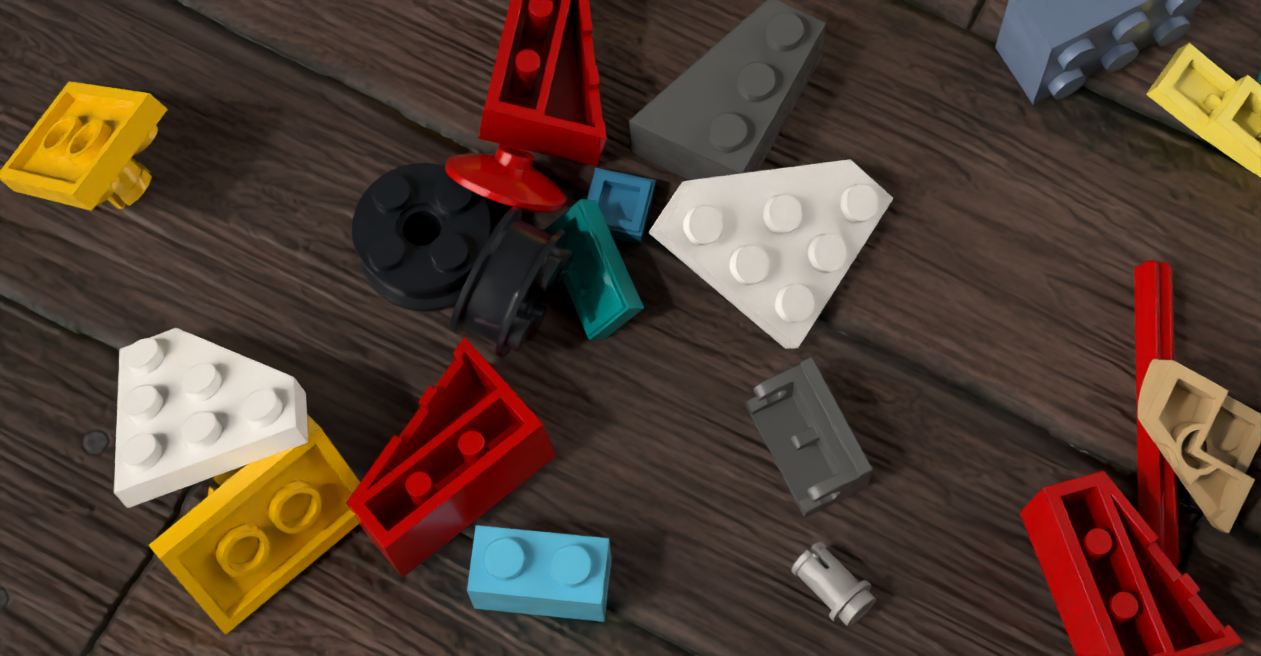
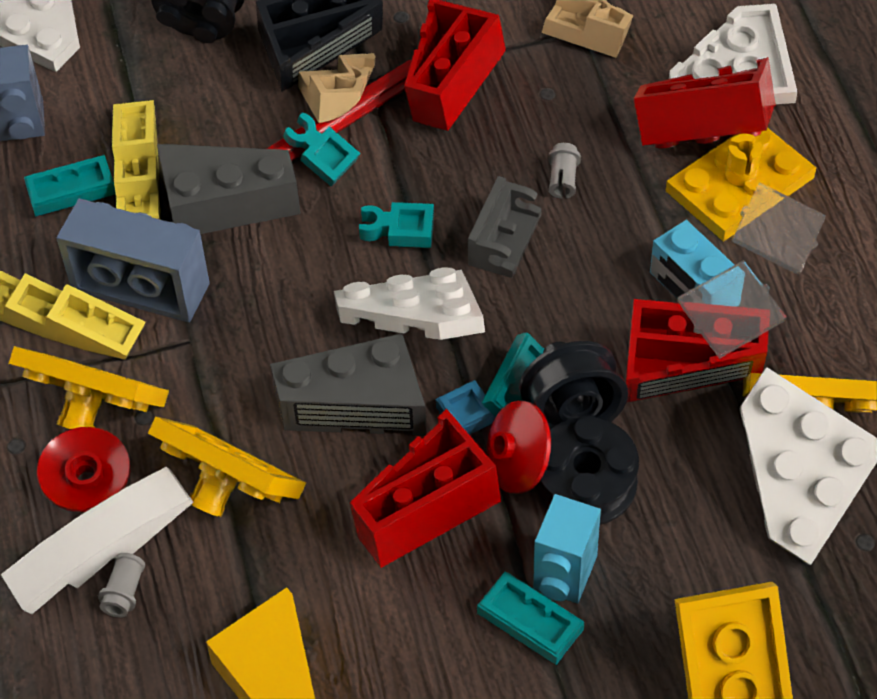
camera: 135 degrees left, 15 degrees down
none -> dark grey wedge [157,144,301,234]
none -> teal plate [283,112,360,187]
none -> teal plate [359,202,434,248]
none -> teal plate [477,571,585,665]
none -> medium azure brick [533,494,601,604]
none -> clear piece [677,260,787,359]

